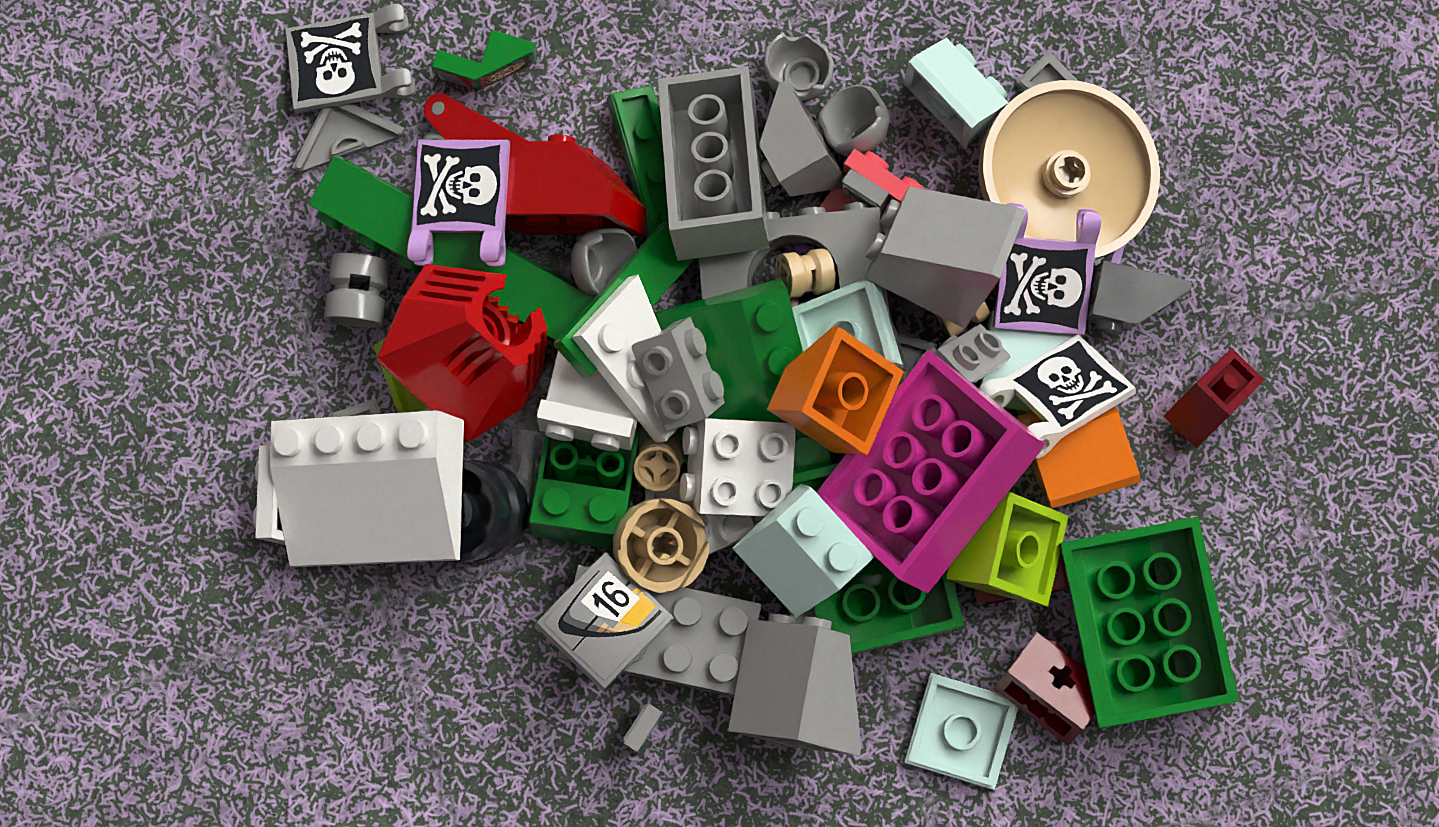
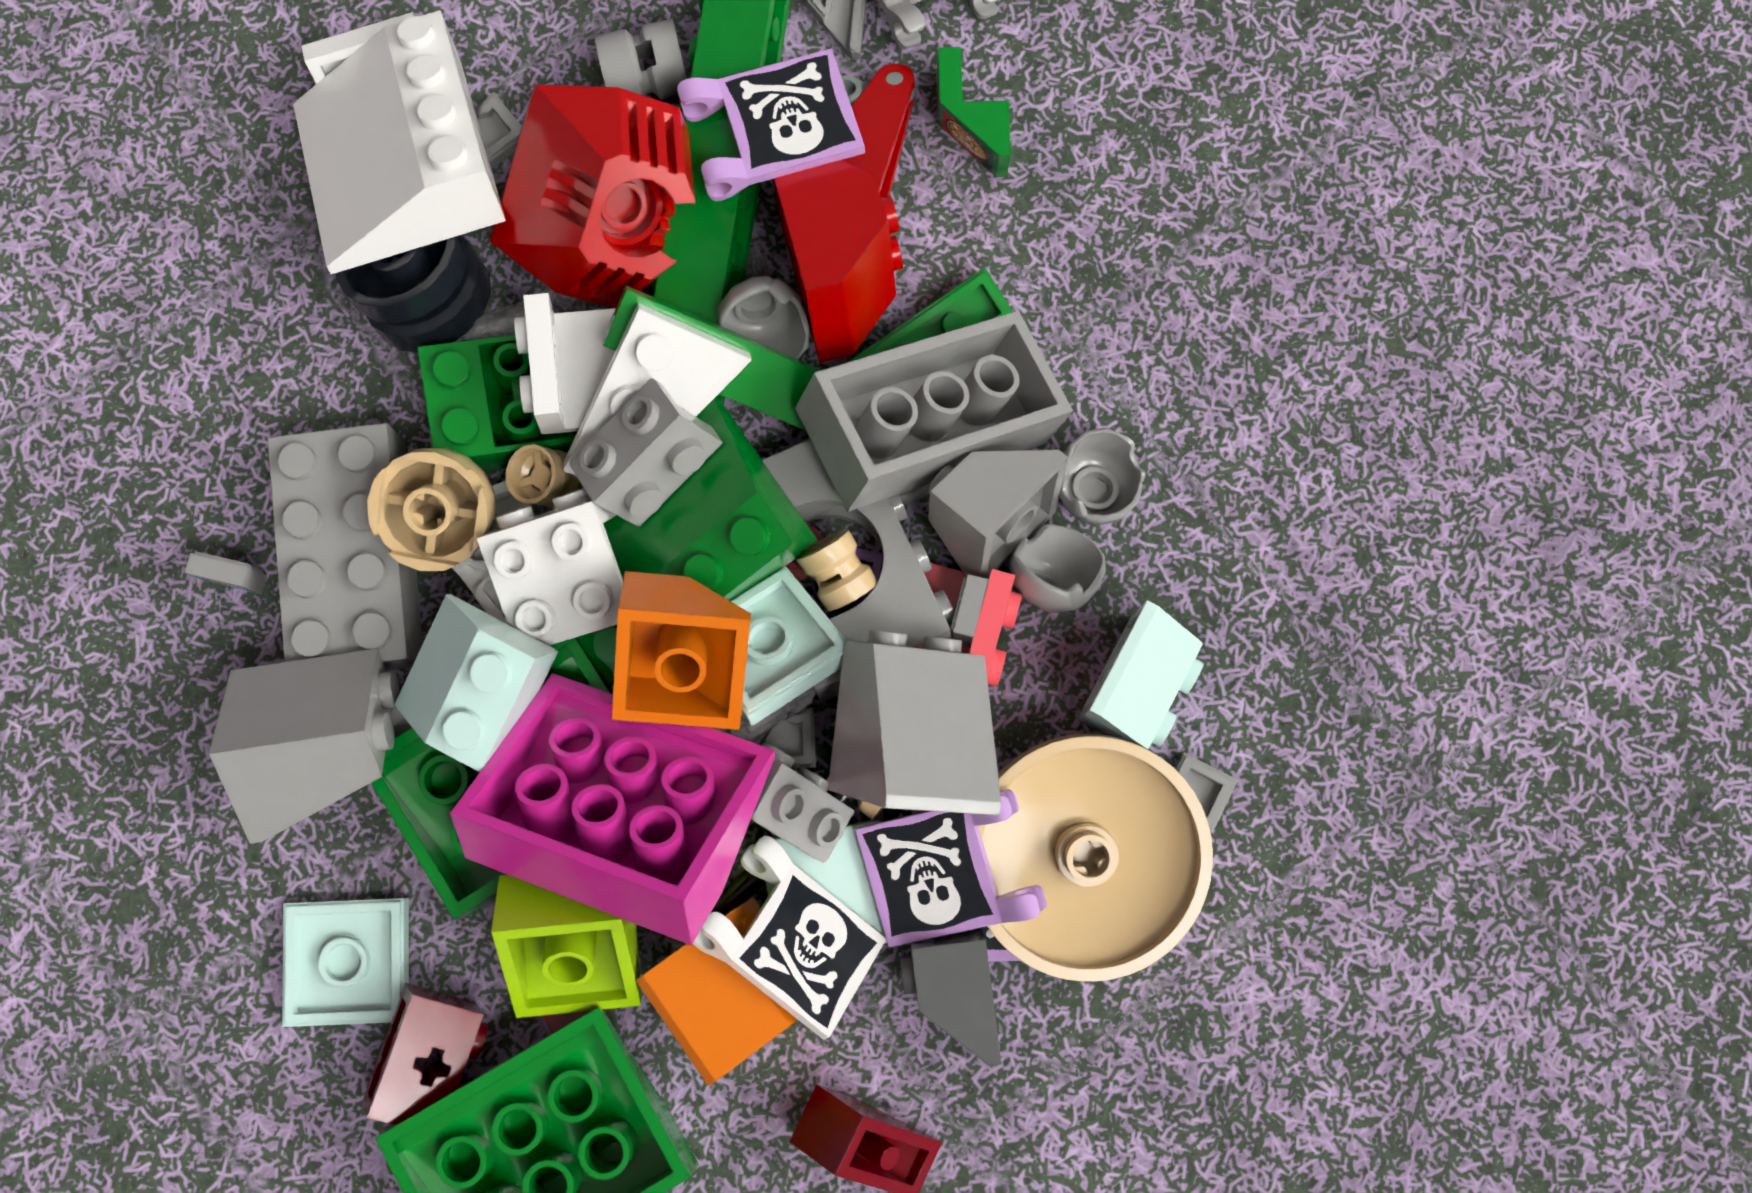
camera: 70 degrees right, 0 degrees up
slope [535,552,674,691] -> none

